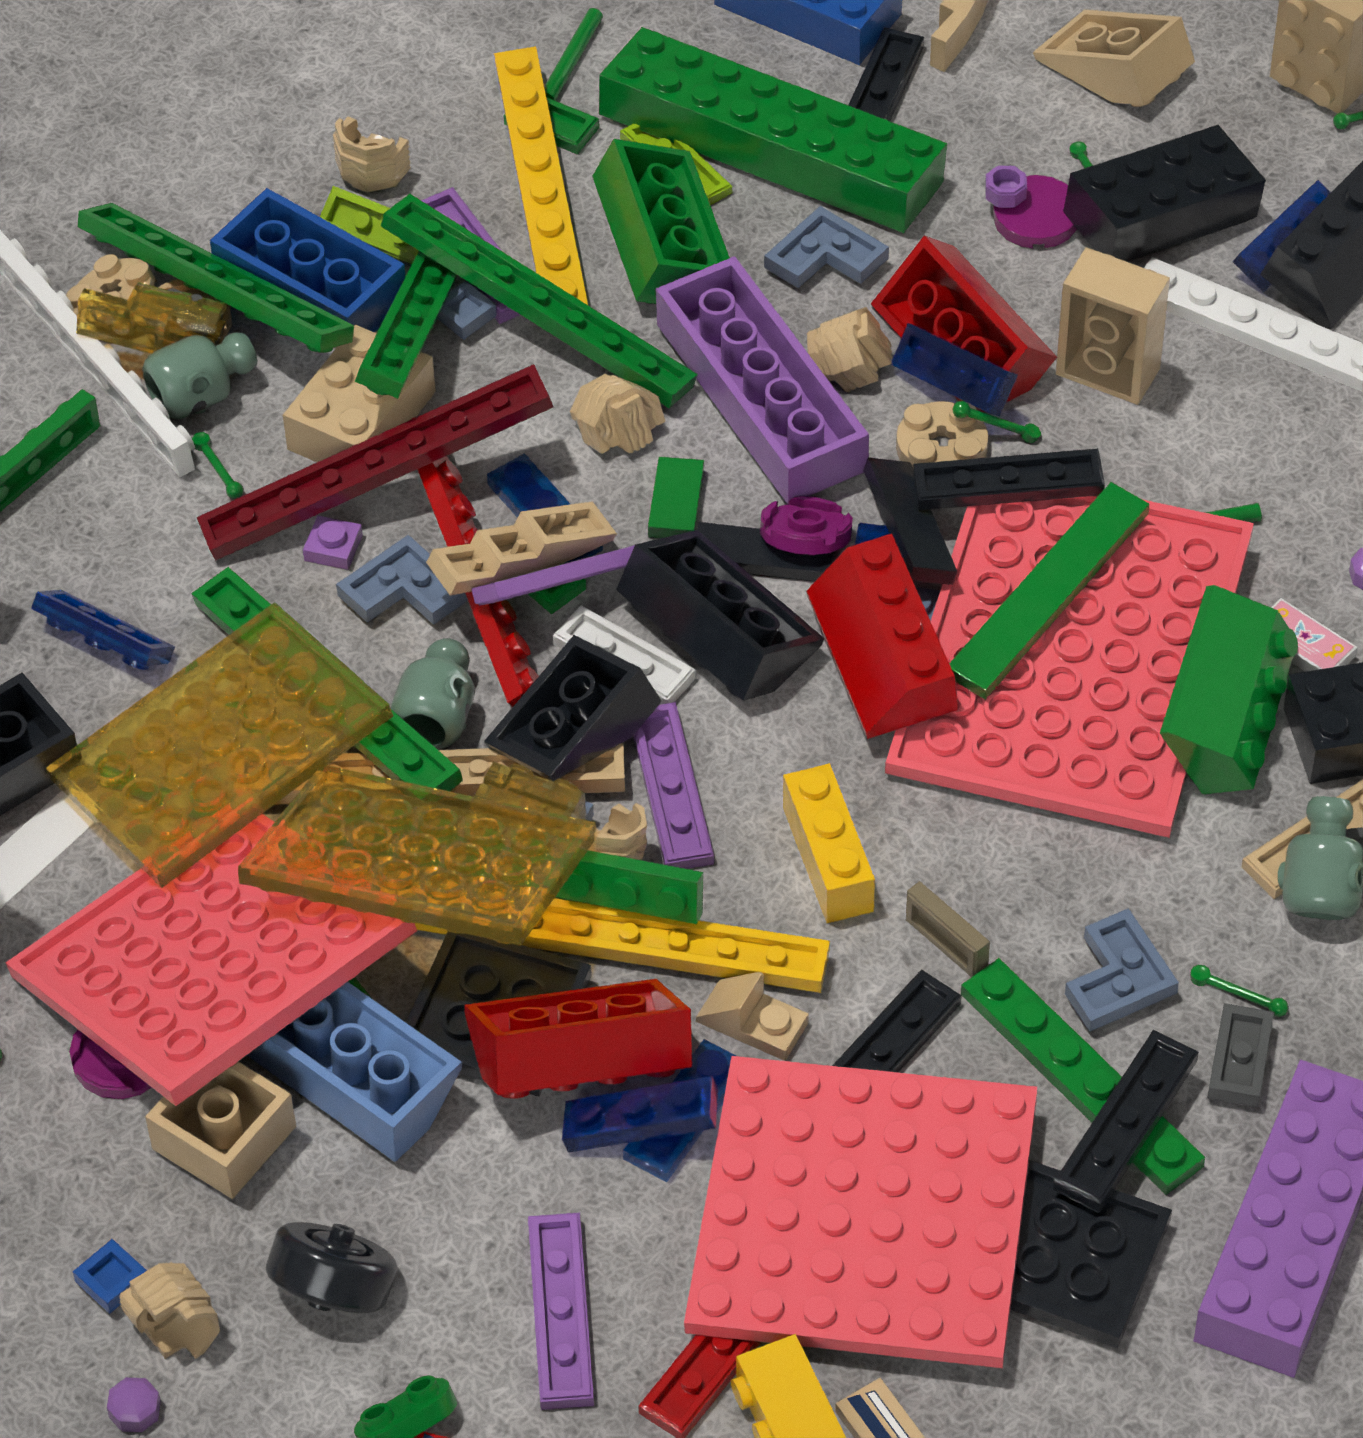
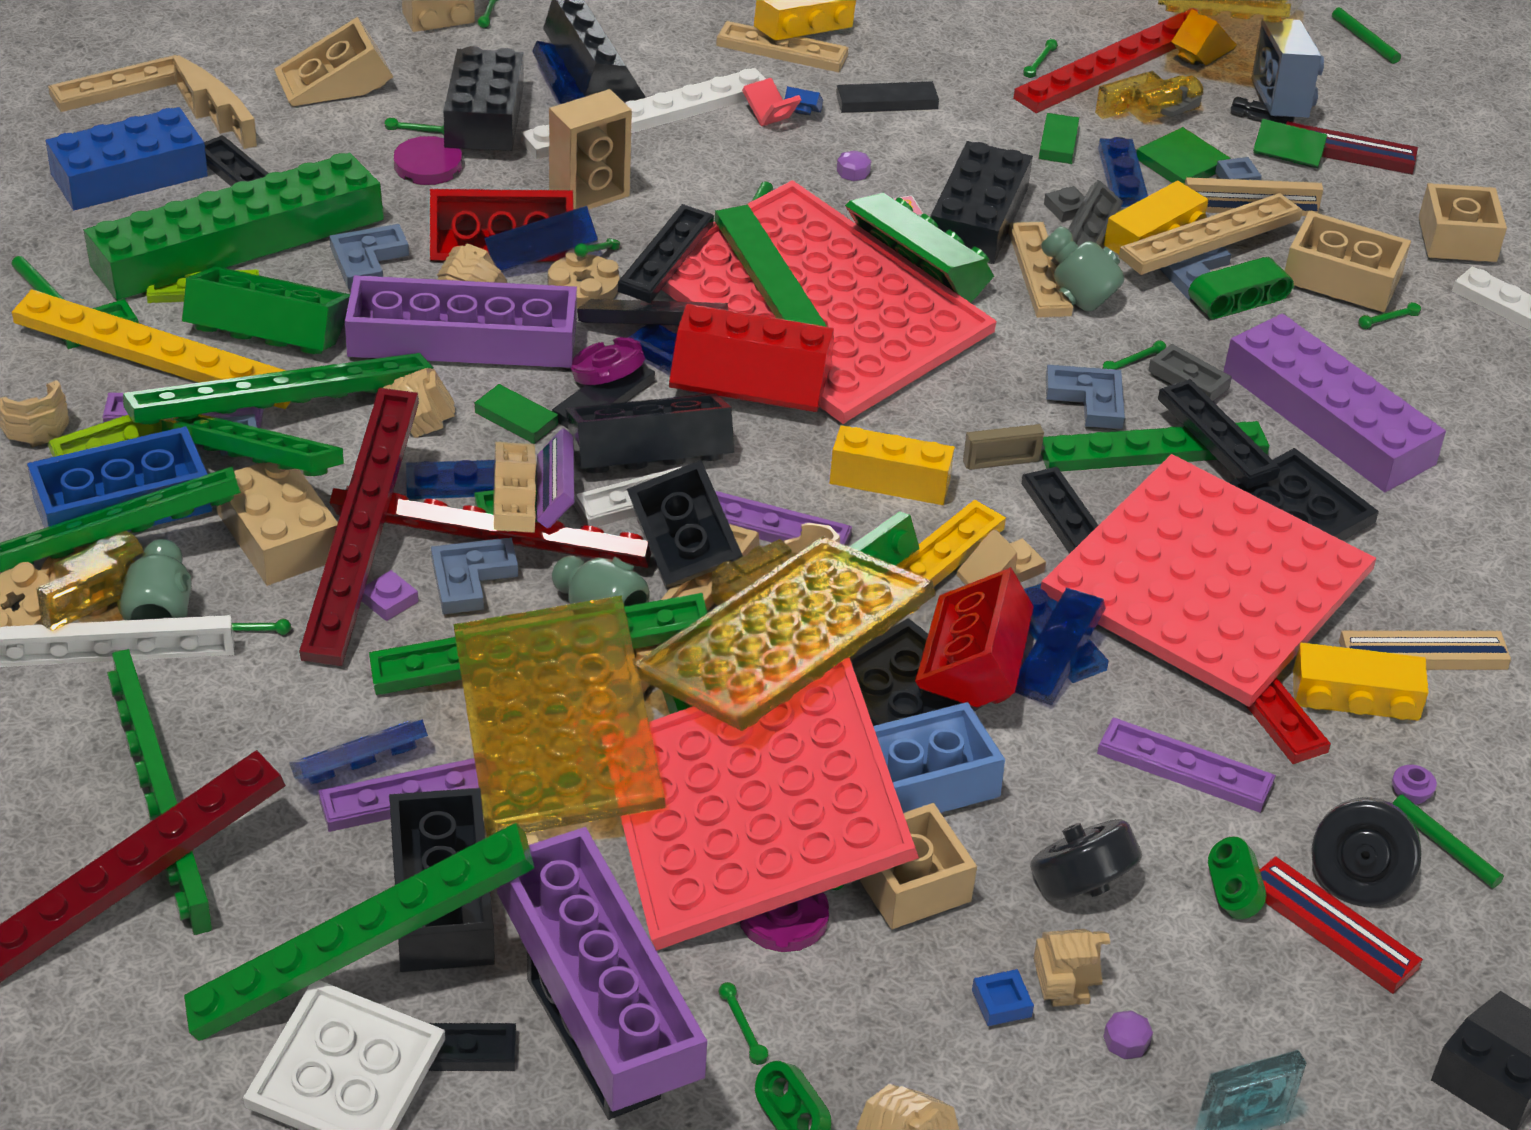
camera: 65 degrees left, 10 degrees down
medium lavender tile [985,166,1027,208] -> none
none -> medium lavender tile [318,754,503,832]

